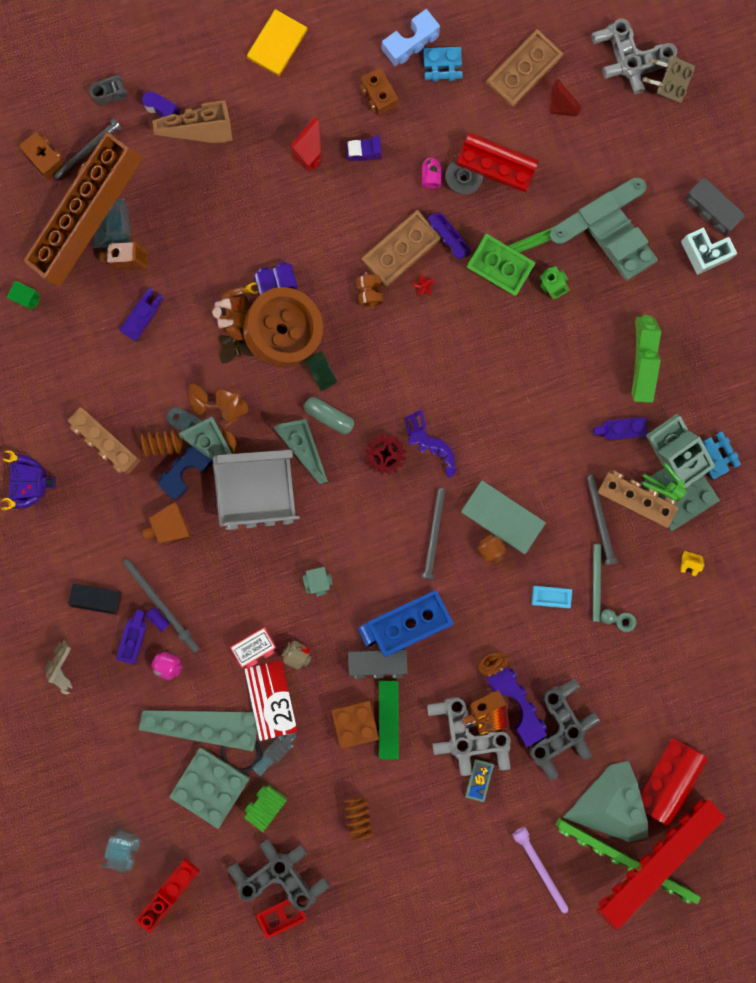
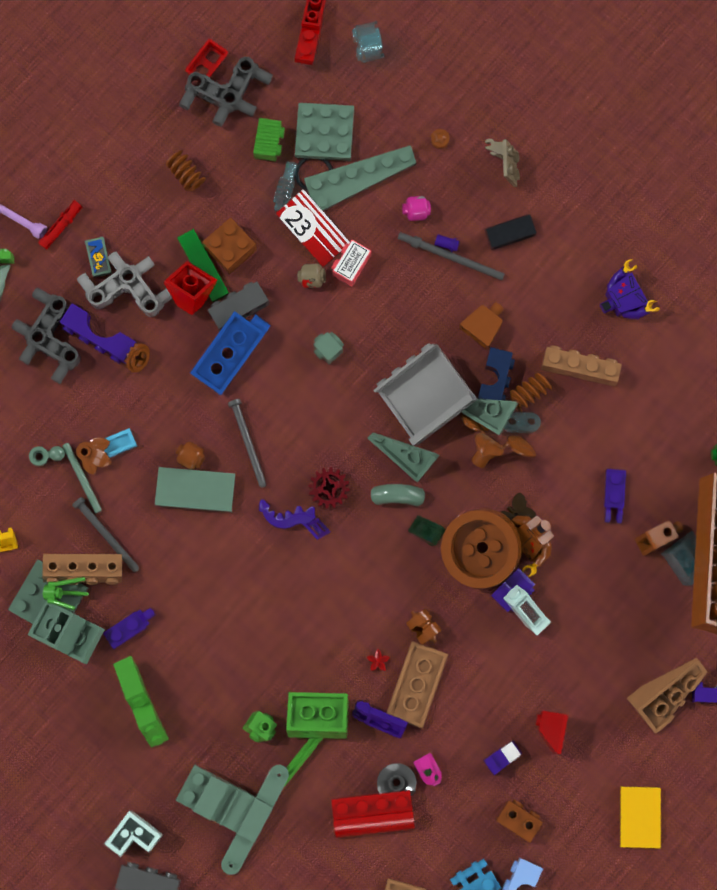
camera: 160 degrees right, 5 degrees down
dark purple hinge [116,609,147,665] -> none
dark orange torso [462,690,509,734] -> none
dark azure plate [703,431,741,480] -> none
none -> red pin [38,200,83,250]
none -> dark orange plate [76,437,112,475]
none -> red slope [164,261,217,315]
none -> dark orange tile [431,129,450,149]
none -> light aqua window [503,585,551,636]

